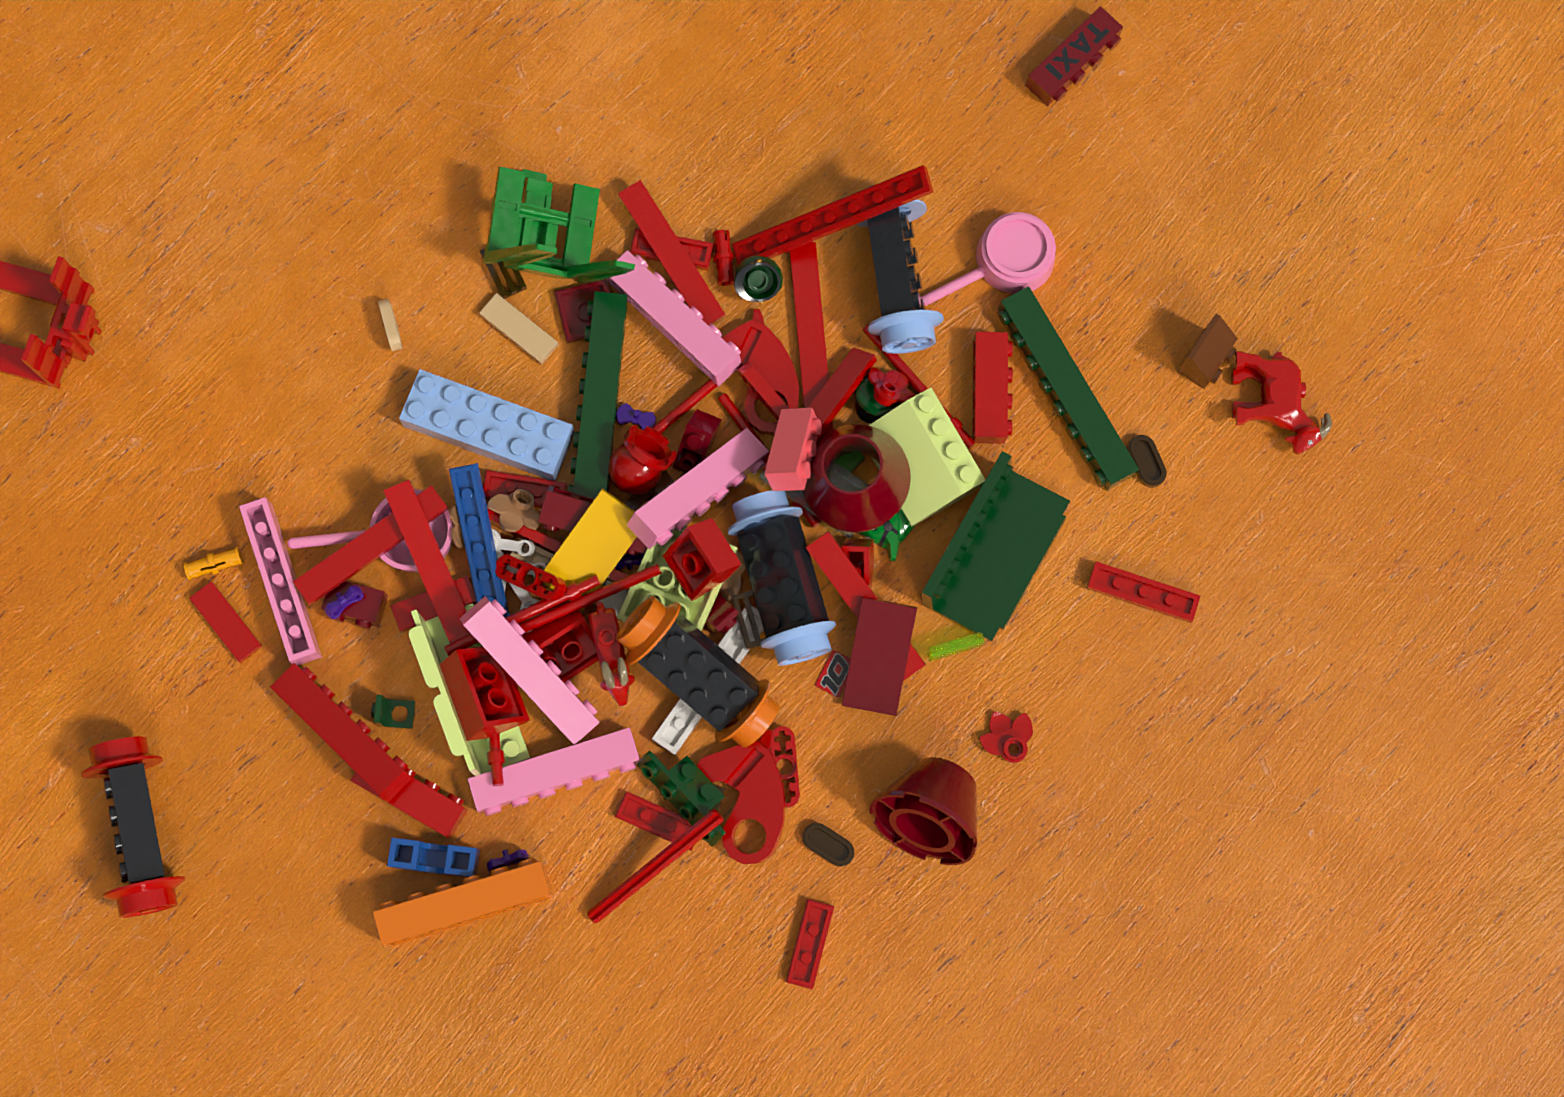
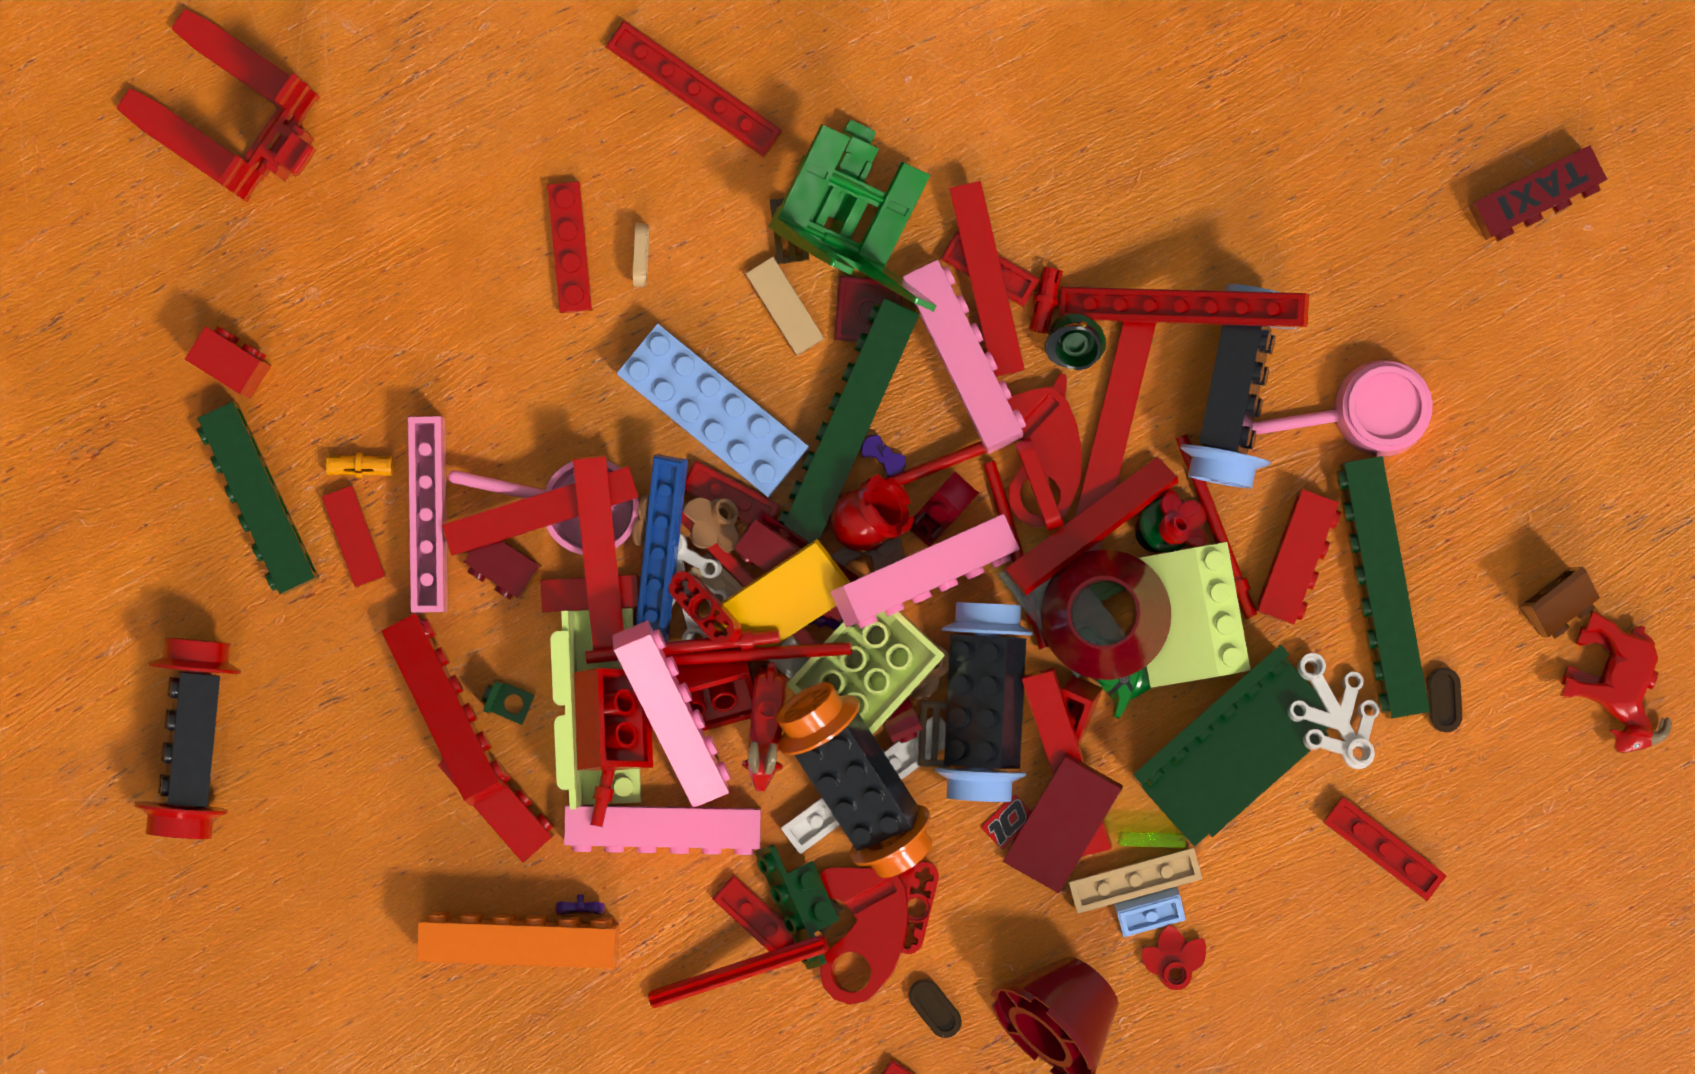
camera: 25 degrees right, 10 degrees up
dark purple piece [325,586,364,619] -> none
blue arch [387,838,480,878] -> none
red slope [662,518,741,601] -> none
coral brick [764,408,822,491] -> none
none -> red brick [185,325,271,398]
none -> dark green brick [197,402,319,595]
none -> red plate [548,182,593,314]
none -> red tile [605,21,782,158]
none -> tan plate [1068,847,1202,914]
none -> light blue slope [1114,886,1186,937]
none -> white plant [1287,653,1380,769]

